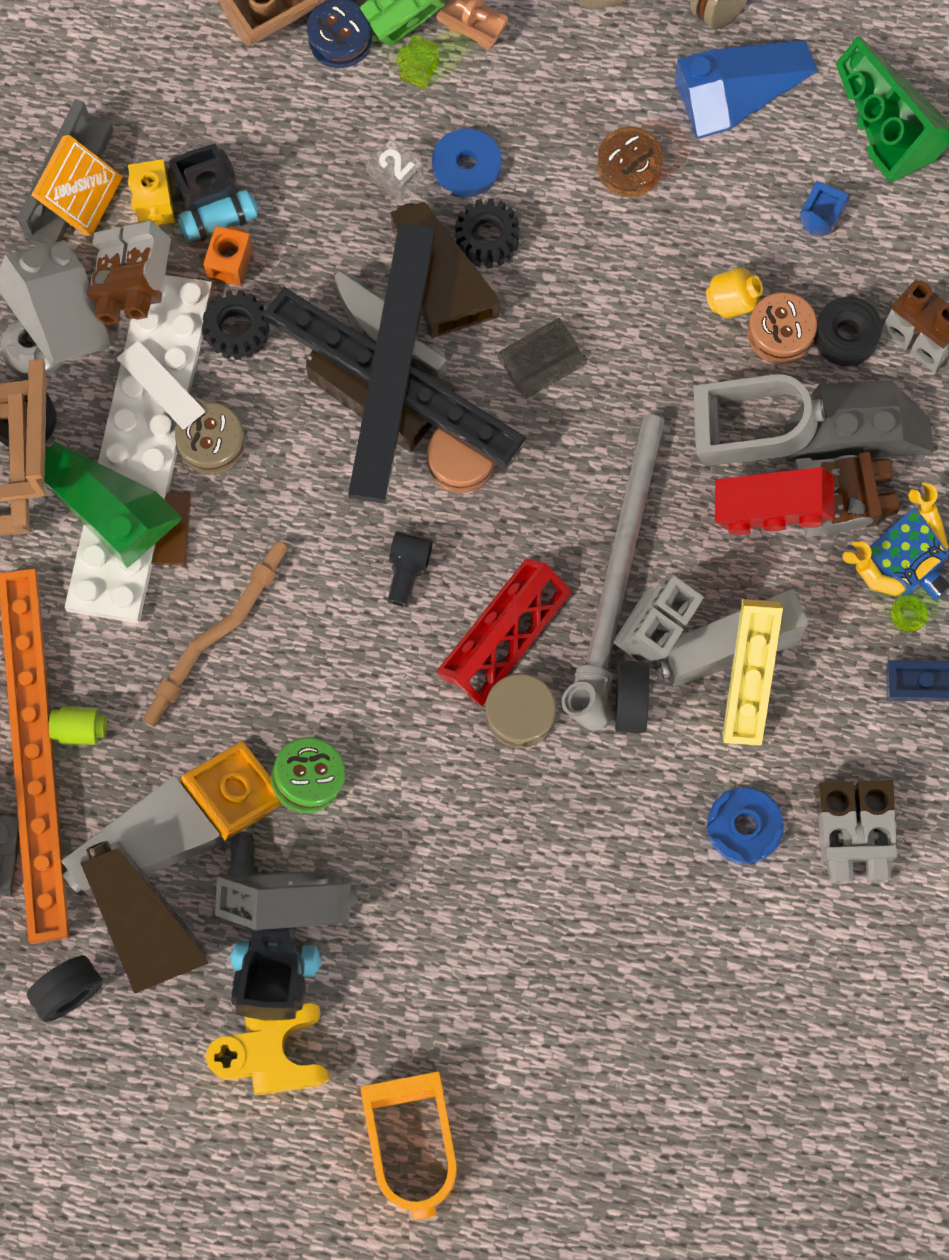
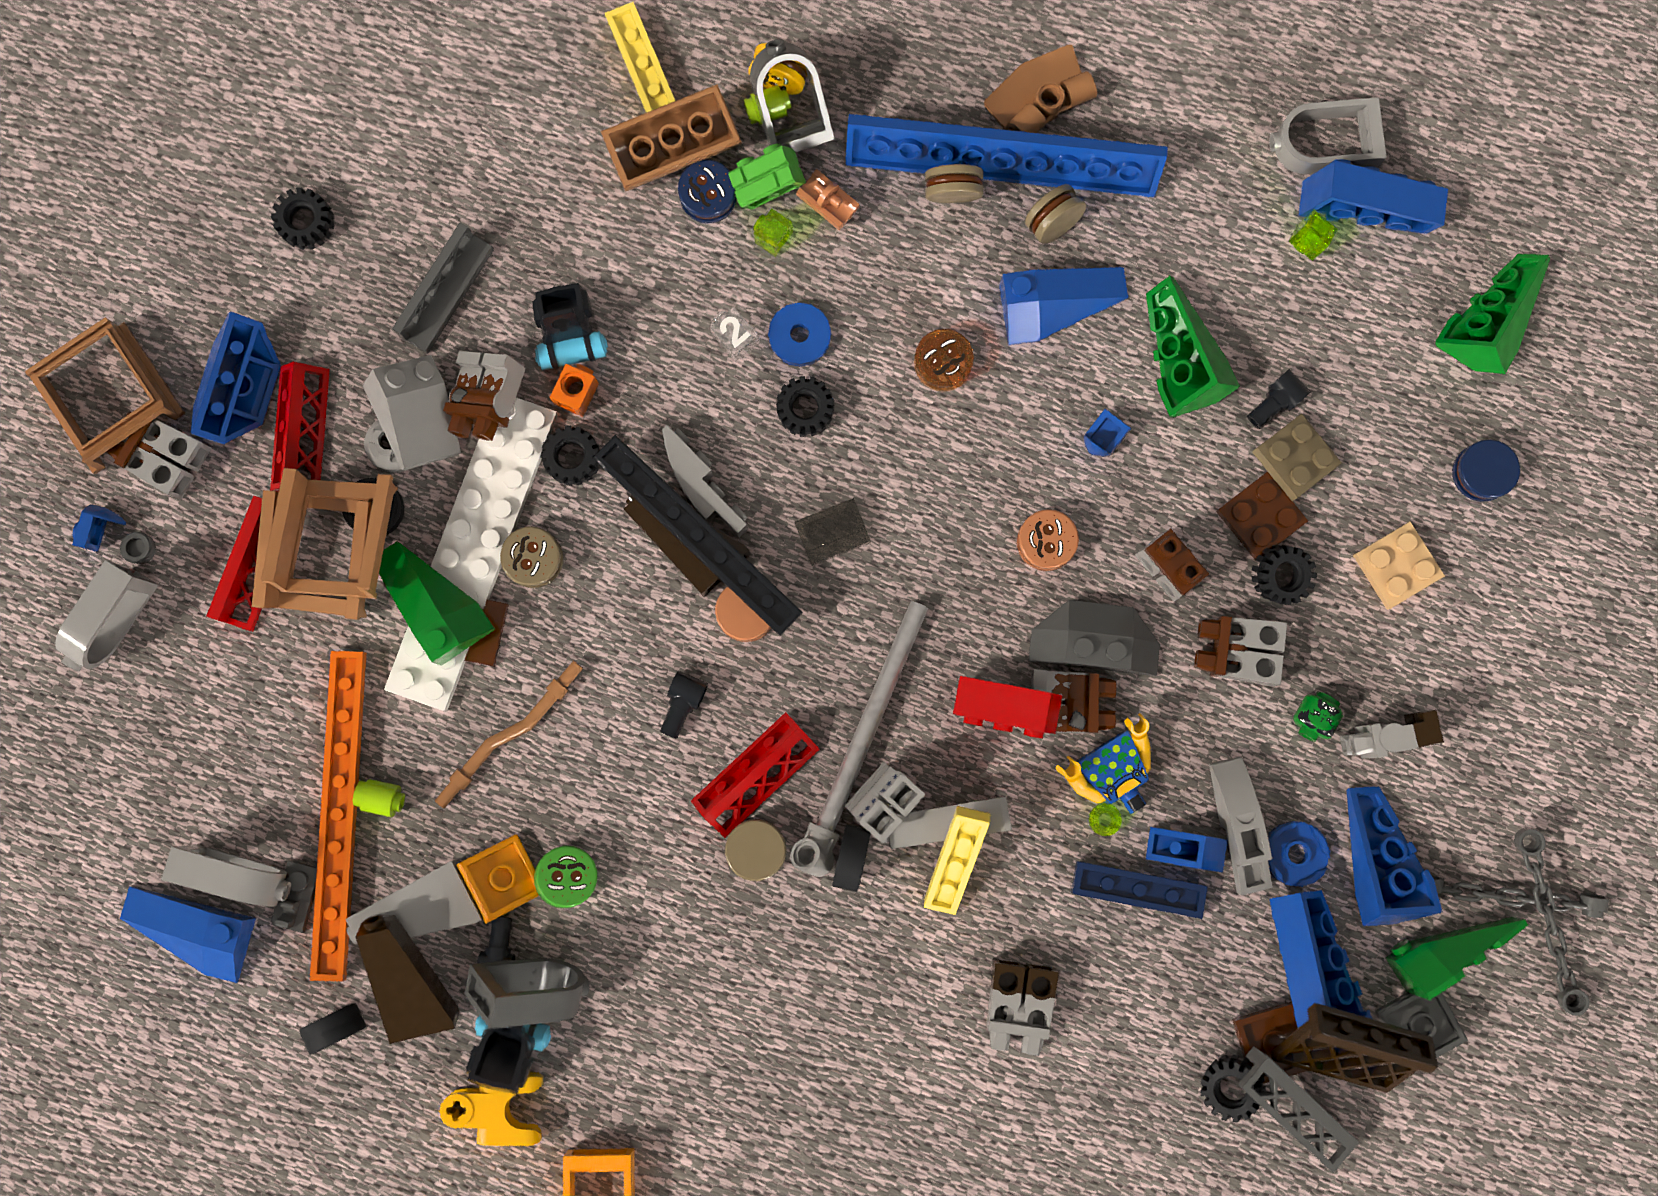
camera: 10 degrees right, 10 degrees up
light orange tile [31,135,123,236] -> none
white sticker [117,341,205,429] -> none
yellow head [128,159,176,226] -> none
black tile [348,223,435,504] -> none
dark brown slope [390,202,500,338] -> none
light grey window [693,374,825,466] -> none
yellow head [706,267,763,319] -> none
blue tile [707,787,784,864] -> none
black tyre [814,297,882,366] -> none

